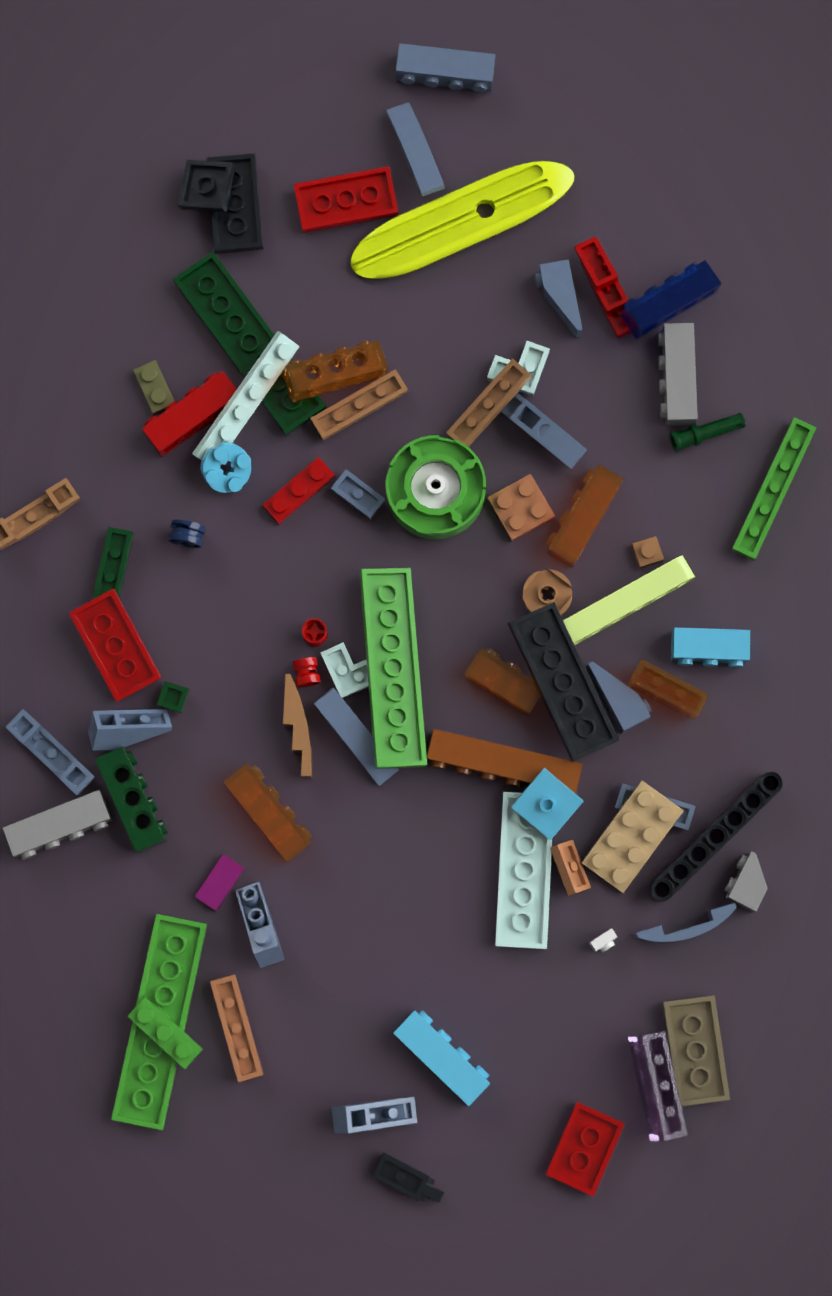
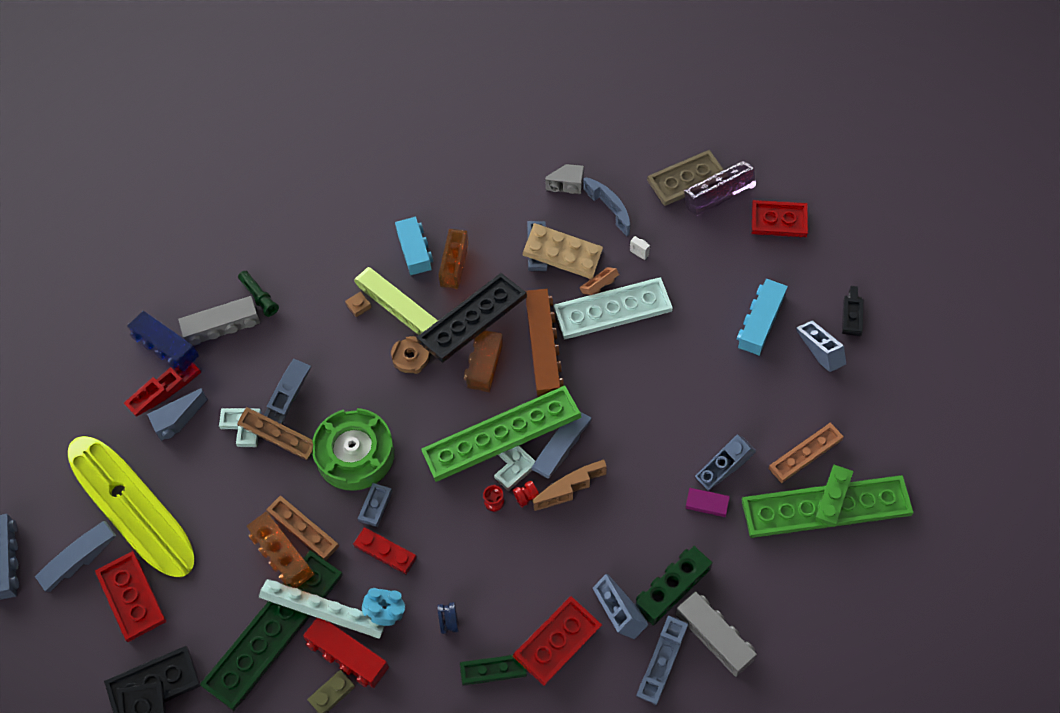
camera: 105 degrees left, 20 degrees down
dark green plate [157,681,190,714] -> none
clear orange brick [224,763,312,863] -> none
nougat plate [487,474,555,542] -> none
medium azure plate [511,768,584,840] -> none
clear orange brick [546,464,624,568] -> none
sand blue slope [586,661,652,733] -> none
black beam [648,771,783,902] -> none
bright green plate [731,417,817,561] -> none

